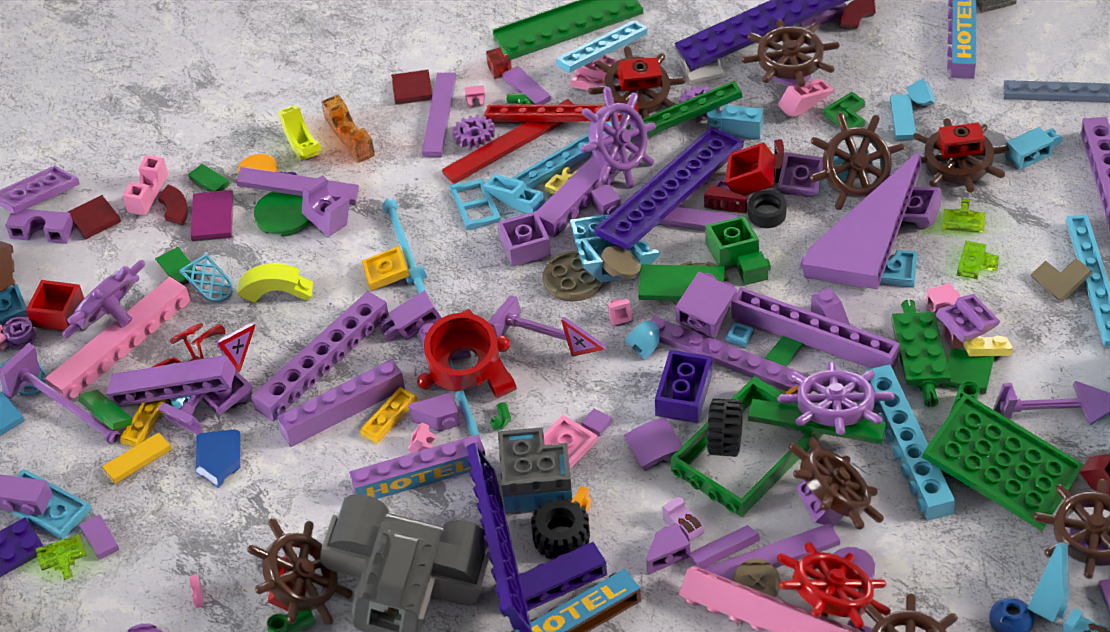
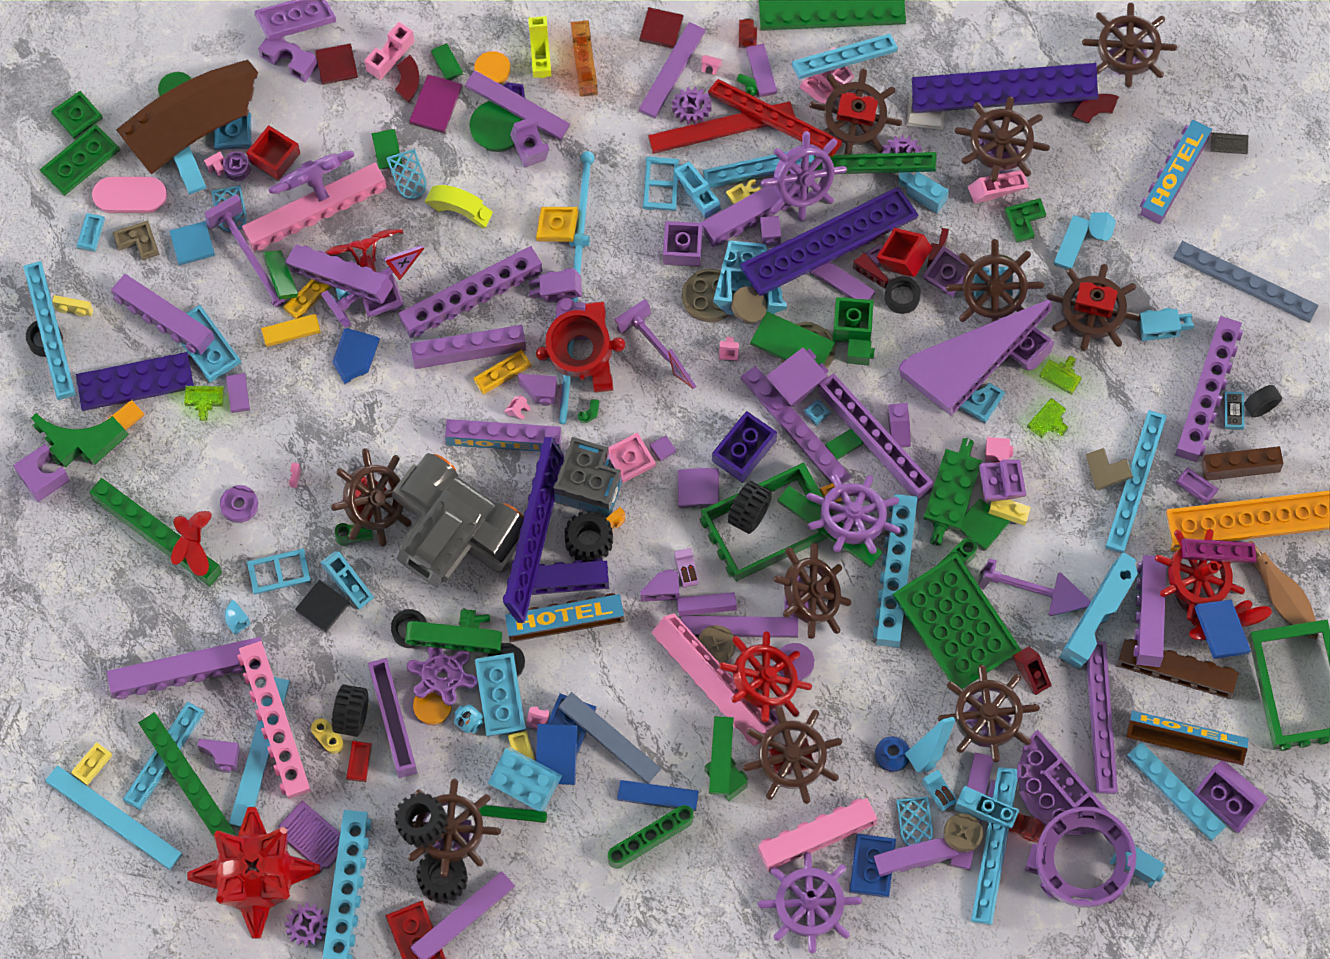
camera: 20 degrees right, 20 degrees up
medium azure brick [624,320,660,360] -> none

